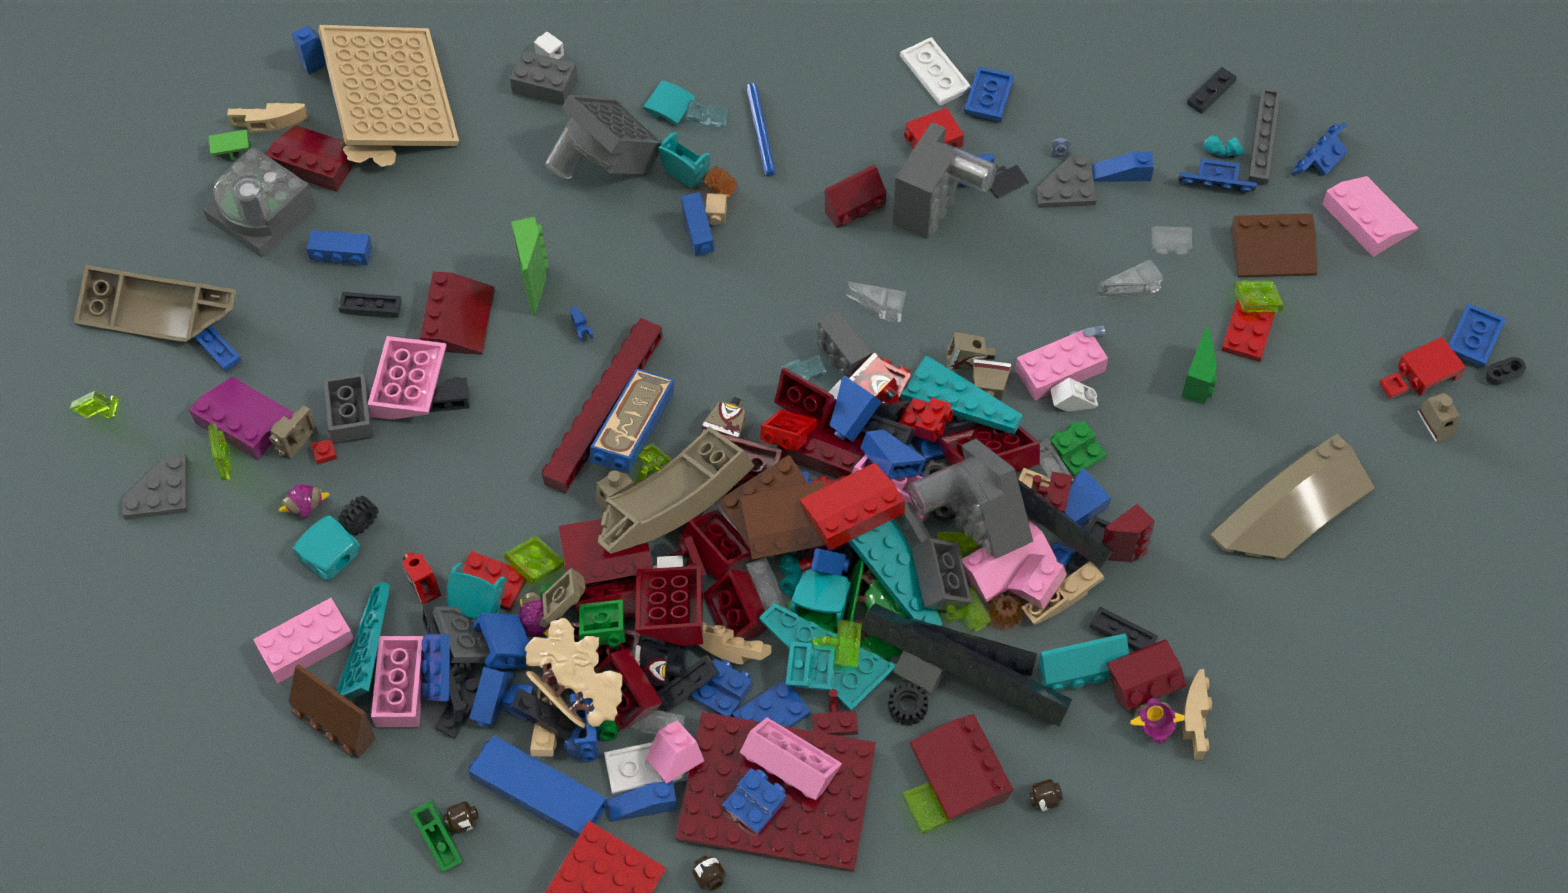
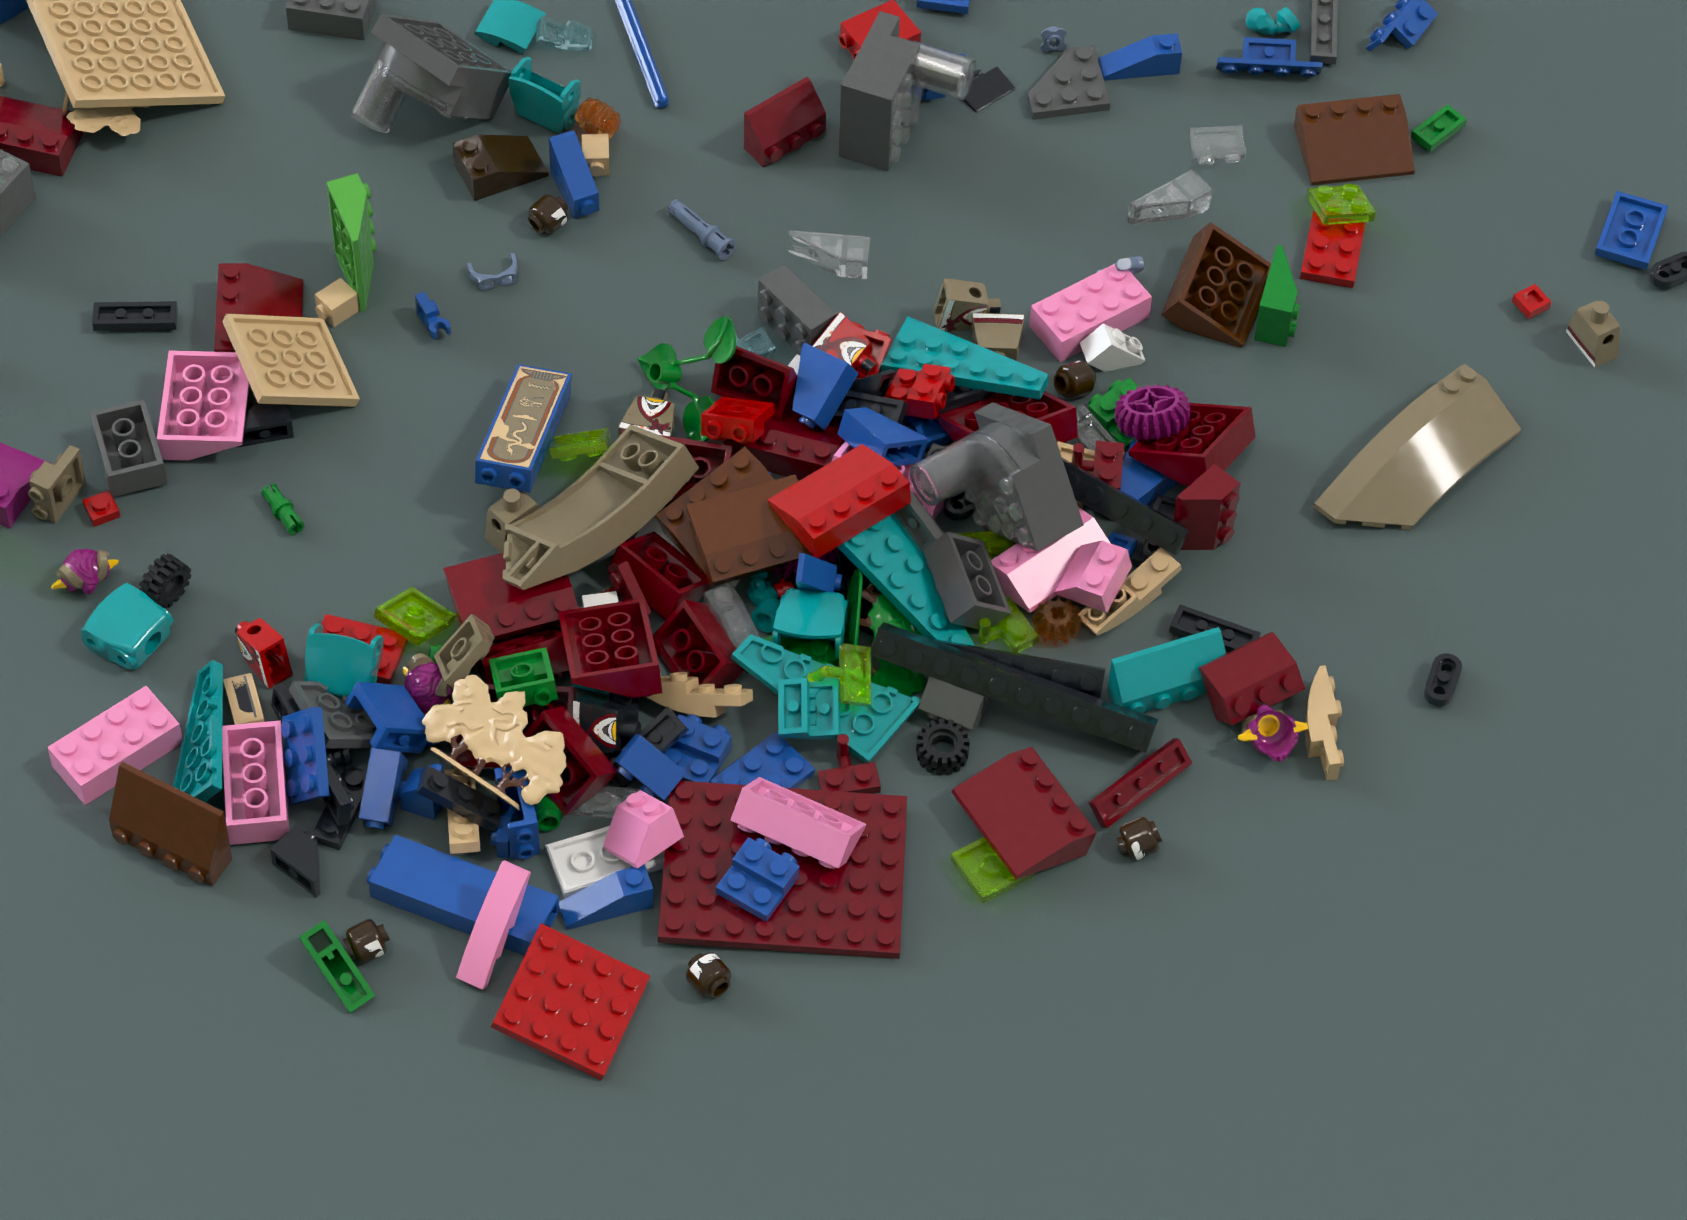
camera: 10 degrees left, 5 degrees down
blue brick [306,230,372,265] -> none
dark red brick [541,318,663,494] -> none
clear neon green plate [635,443,673,485] -> none
bright pink slope [1322,176,1418,257] -> none
red panel [1398,337,1466,396] -> none
none -> tan plate [222,314,360,407]
none -> tan slope [223,673,265,725]
none -> green pin [261,483,305,535]
none -> black slope [270,826,320,898]
none -> tan brick [315,278,360,327]
none -> dark brown slope [453,135,549,201]
none -> bright pink slope [456,860,531,990]
none -> sand blue cap [466,253,518,290]
none -> dark brown head [528,195,568,235]
none -> clear neon green plate [550,427,610,461]
none -> blue brick [614,733,686,800]
none -> green plant [637,316,736,442]
none -> sand blue pin [667,199,737,260]
none -> dark brown head [1054,361,1096,400]
none -> dark red plate [1088,738,1192,828]
none -> magenta gear [1115,384,1191,441]
none -> dark red slope [1128,403,1256,486]
none -> reddish brown slope [1161,222,1271,348]
none -> green plate [1411,104,1467,152]
none -> black plate [1424,653,1462,706]

